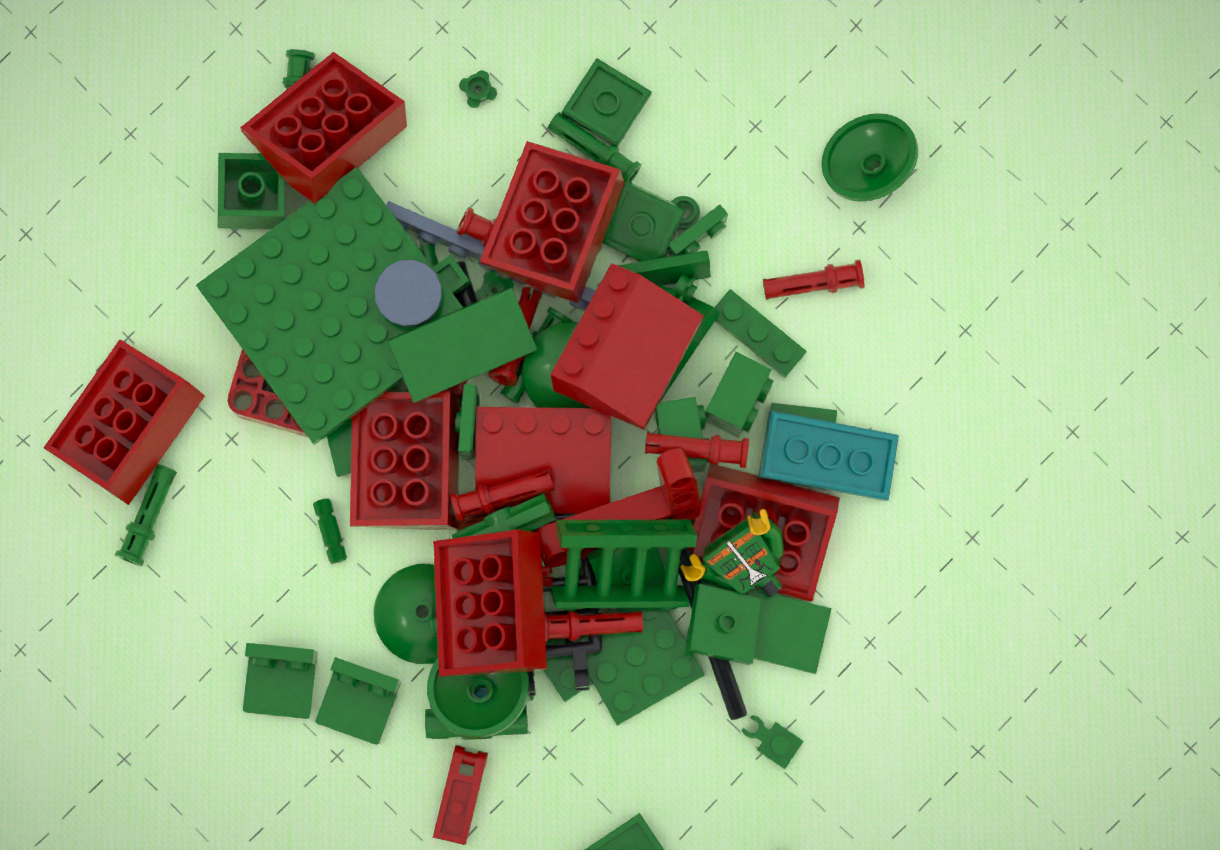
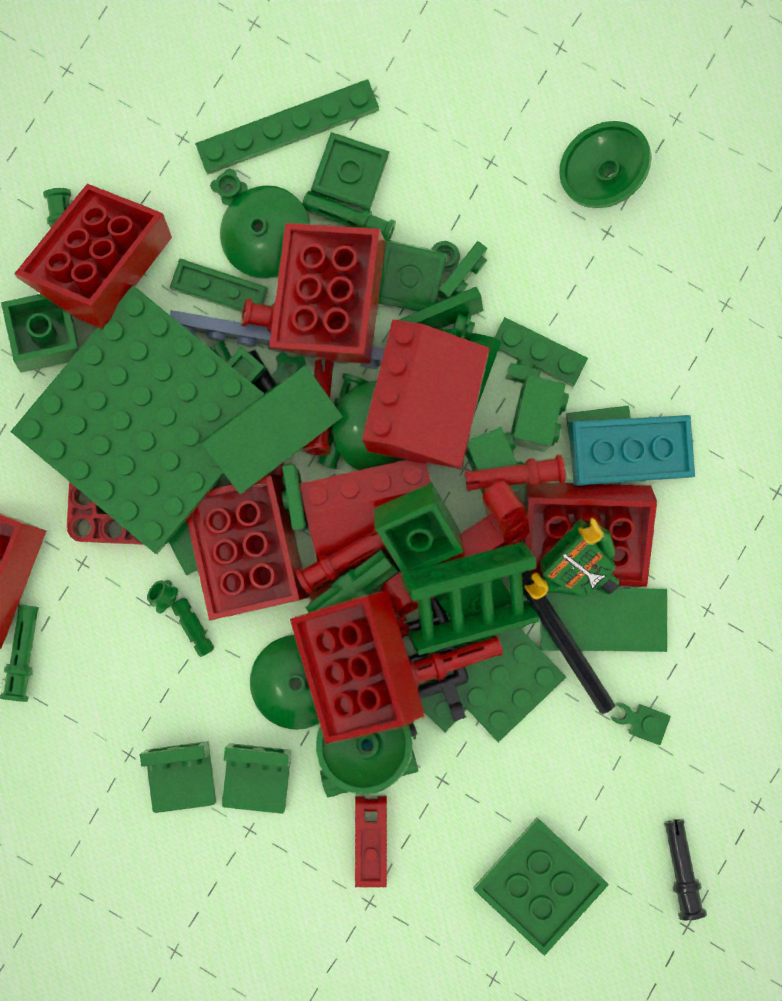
camera: 15 degrees left, 5 degrees up
sand blue tile [375,260,442,328] -> none
green plate [686,584,762,665] -> none
red pin [762,259,865,300] -> none
none -> green plate [147,580,178,614]
none -> green tile [170,258,269,313]
none -> green plate [195,79,379,175]
none -> green dish [220,185,311,279]
none -> green brick [374,482,463,574]
none -> green plate [505,360,541,383]

